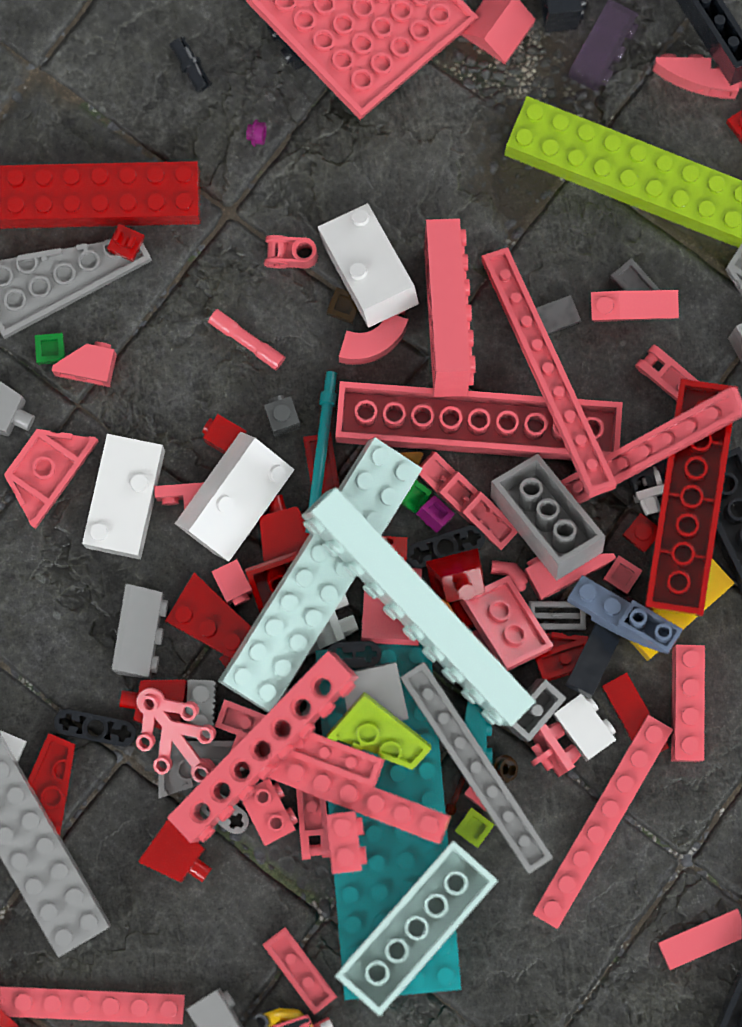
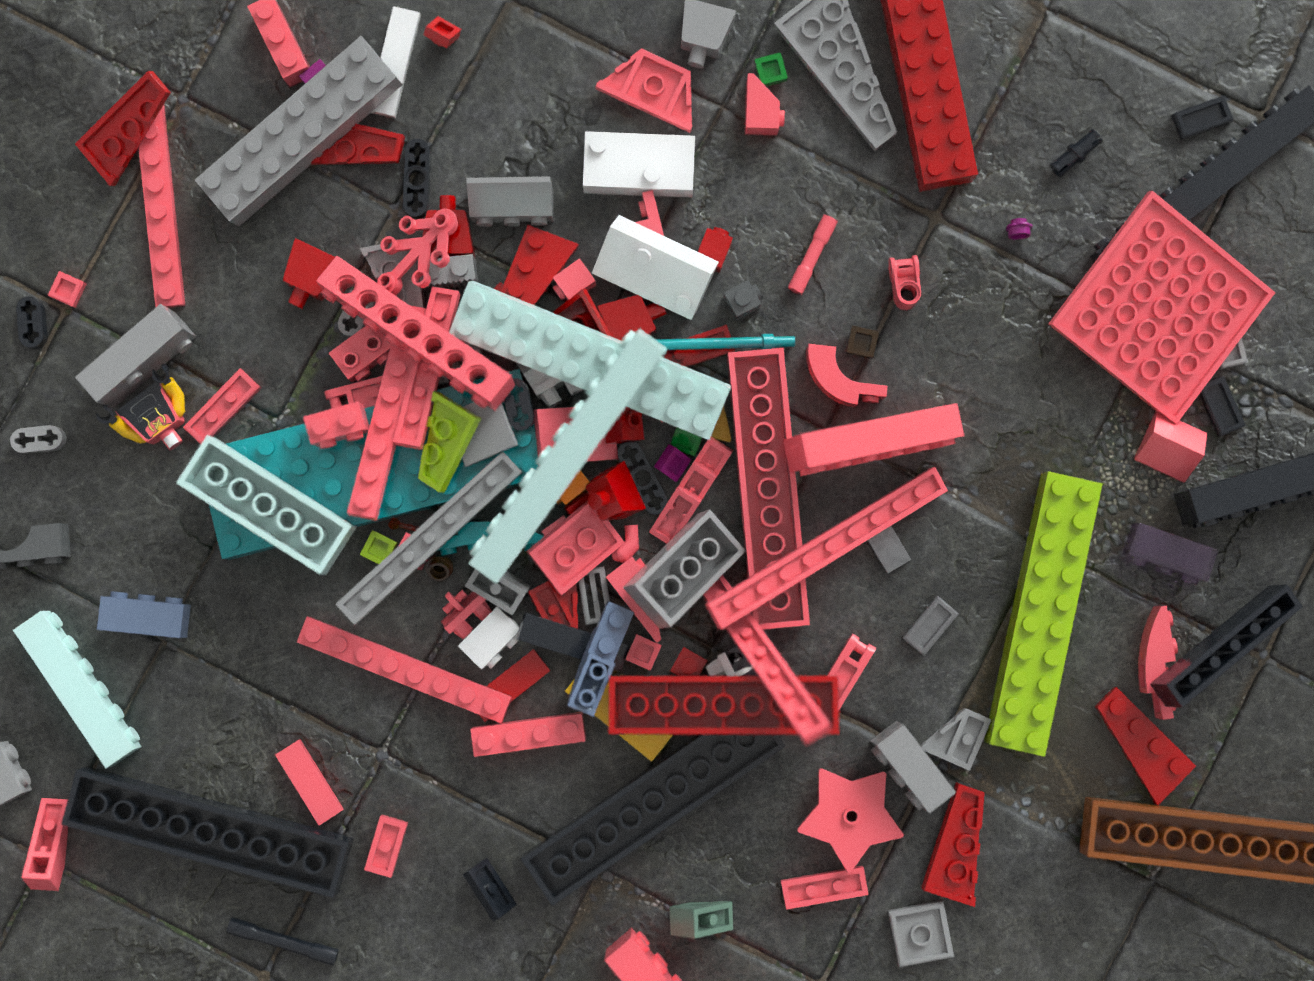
camera: 80 degrees right, 5 degrees up
red tile [107,224,145,262] -> none
white brick [318,203,419,328] -> none
coral slope [591,290,679,322] -> none

